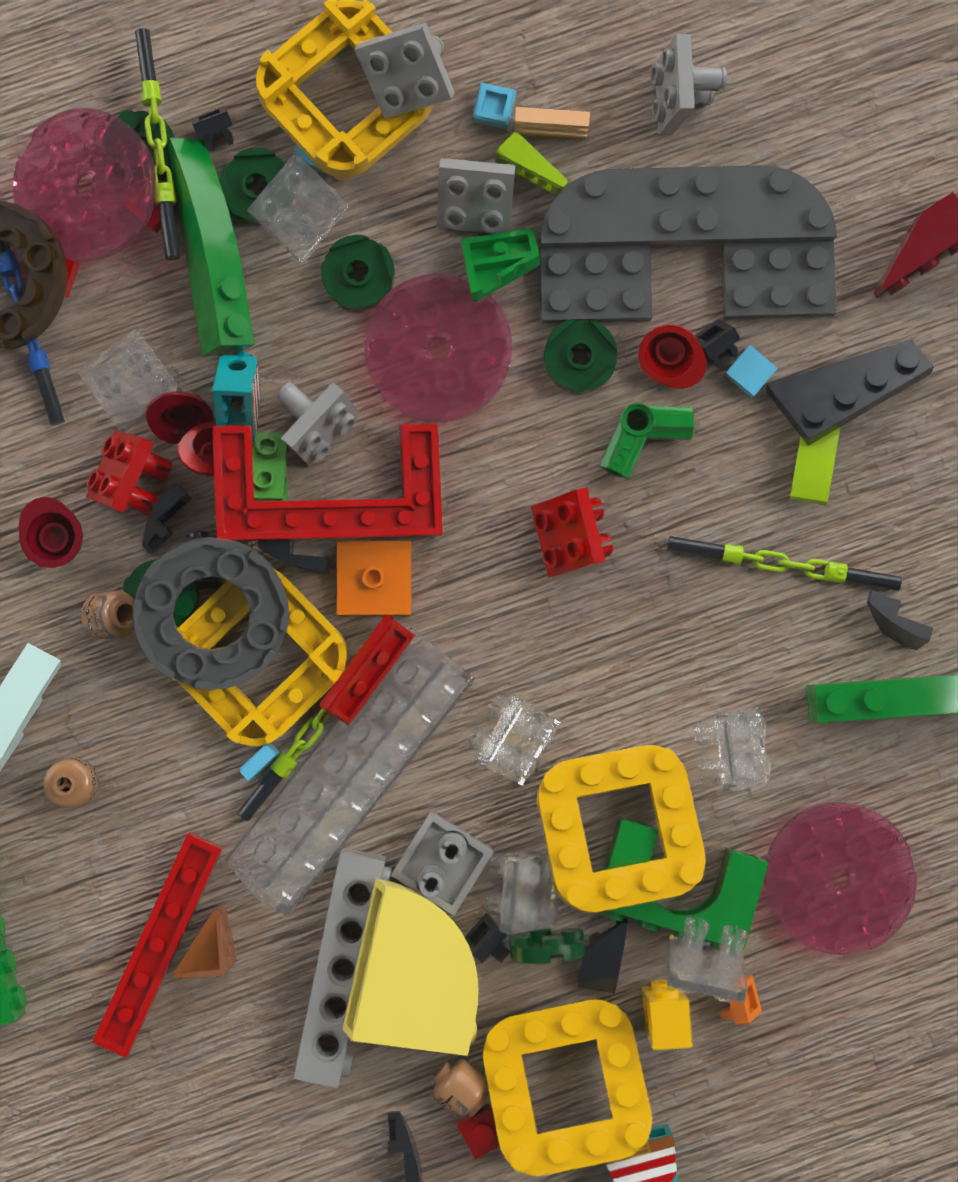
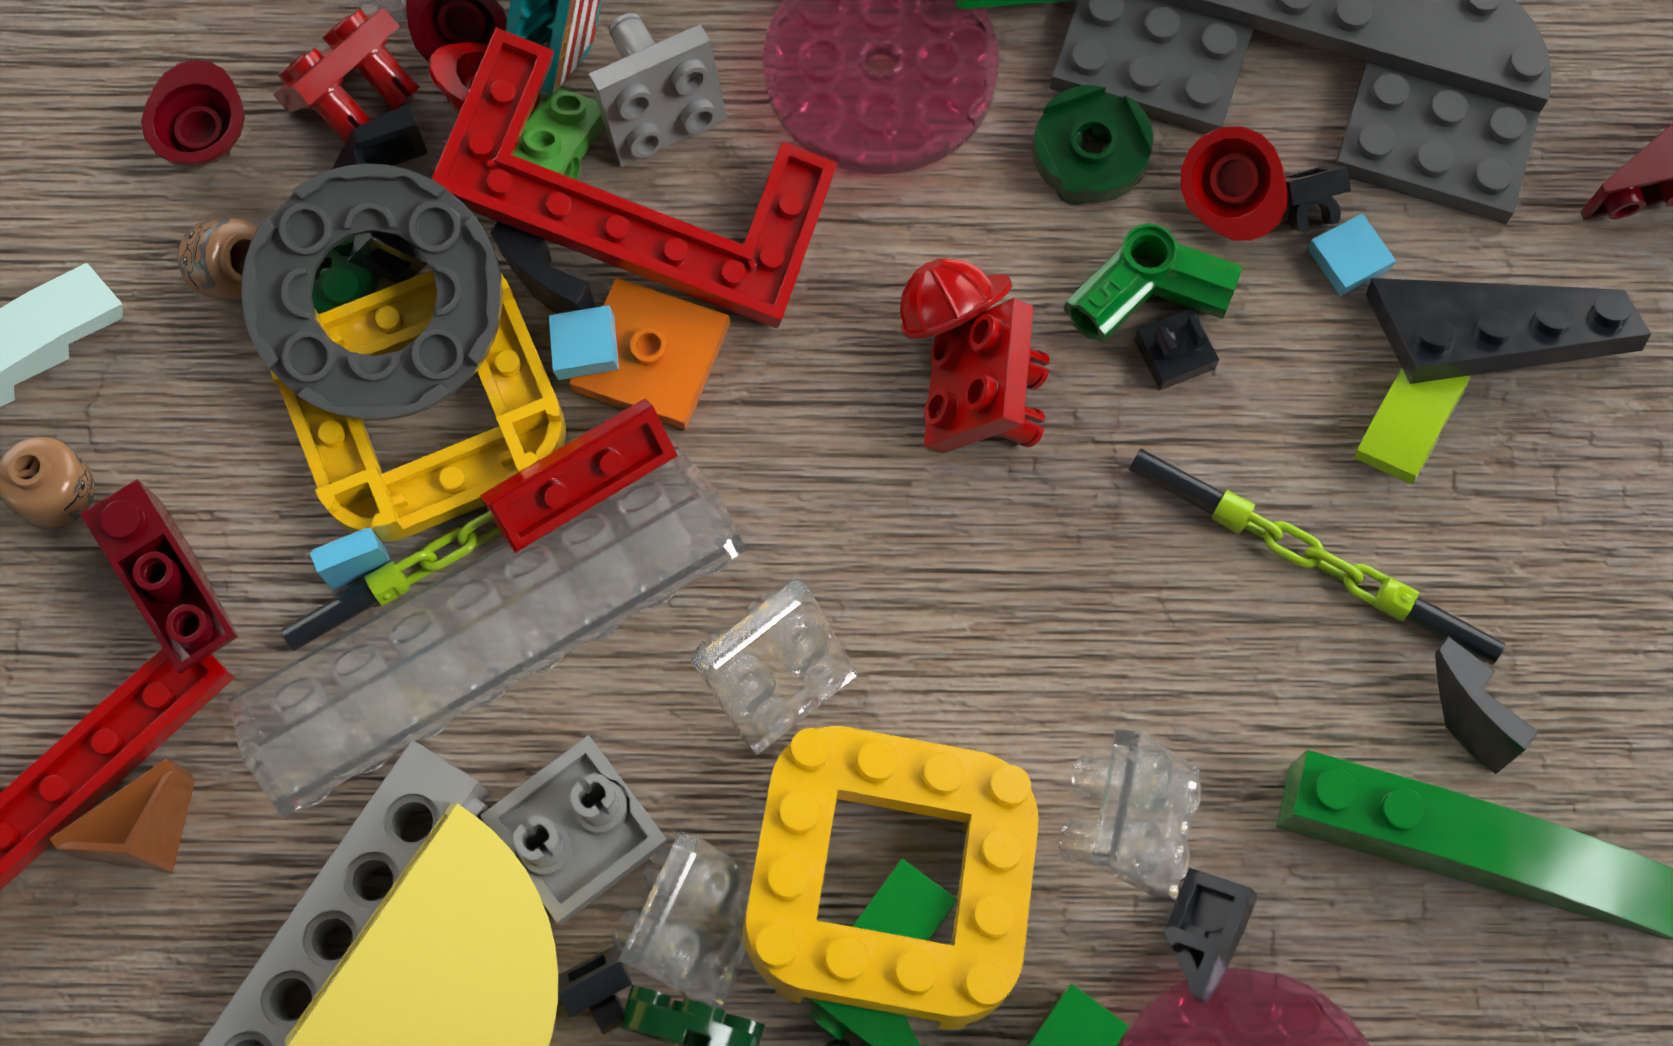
camera: 20 degrees right, 15 degrees down
none -> dark red slope [80,479,238,674]
none -> medium azure tile [549,305,619,380]
none -> red piece [900,258,1012,339]
none -> black tile [1134,307,1219,390]
none -> black slope [1163,867,1258,1005]

